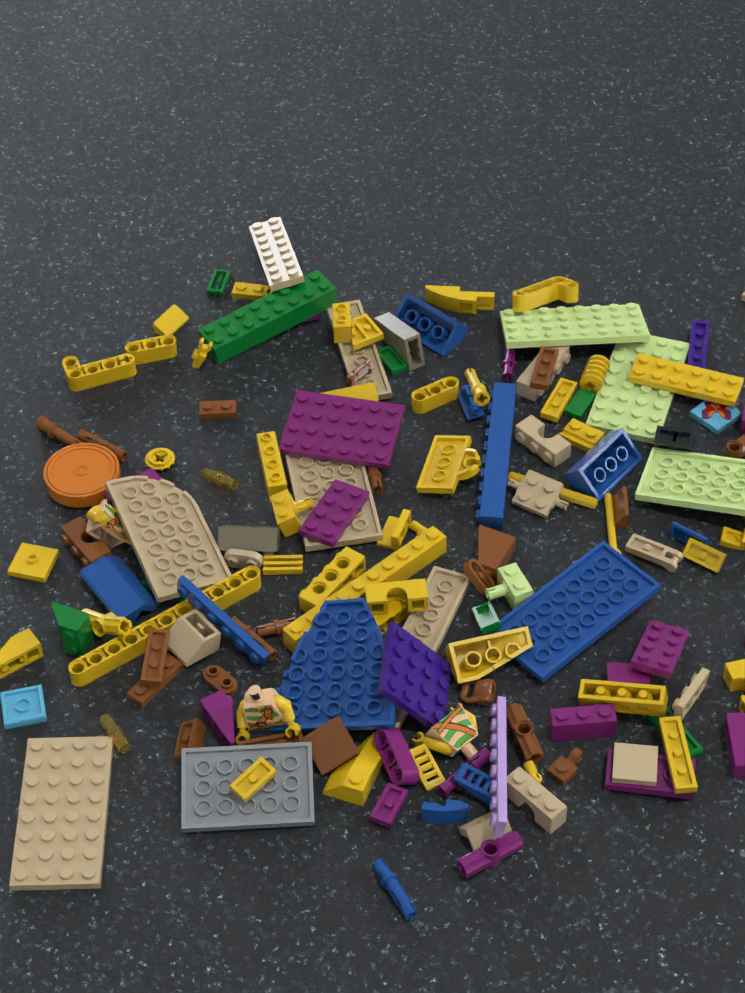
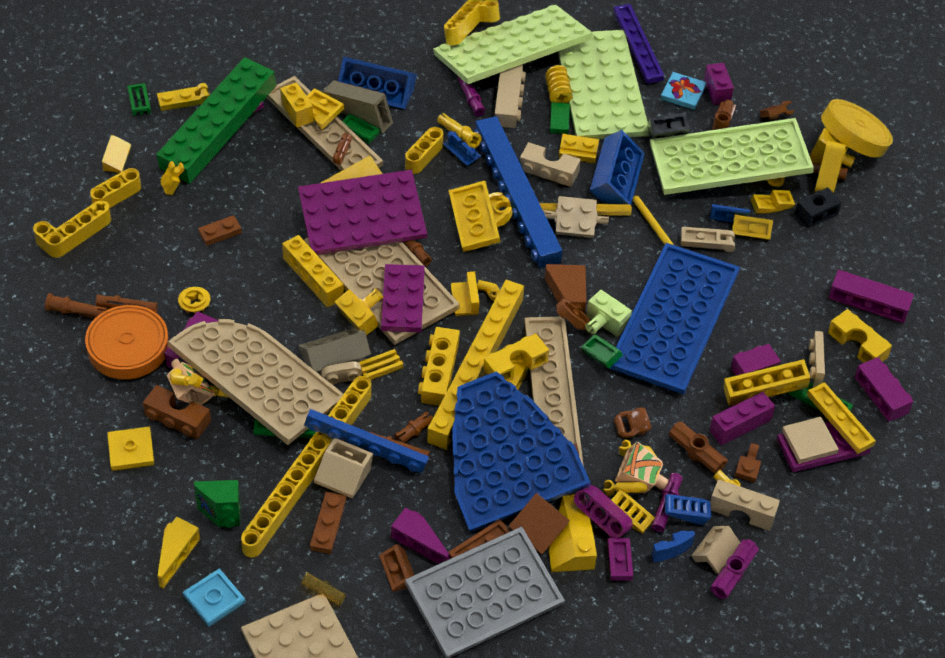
camera: 30 degrees left, 5 degrees up
blue slope [79,556,160,623] -> none
yellow piece [82,608,132,637] -> none
dark orange plate [140,628,170,686] -> none
clear yellow pin [201,467,239,490] -> none
dark orange plate [203,665,238,697] -> none
yellow plate [230,757,277,803] -> none
torso [236,685,301,744] -> none
plate [249,217,305,292] -> none
blue pin [372,858,418,920] -> none
dark purple plate [377,622,451,729] -> none
yellow slope [425,285,495,314] -> none
yellow wedge [445,626,533,684] -> none
lavender plate [490,696,507,838] -> none
dark orange plate [530,346,559,391] -> none
yellow plate [540,378,578,423] -> none
dark orange slope [612,486,629,528] -> none
yellow plate [628,353,744,407] -> none
magenta plate [629,620,690,679] -> none

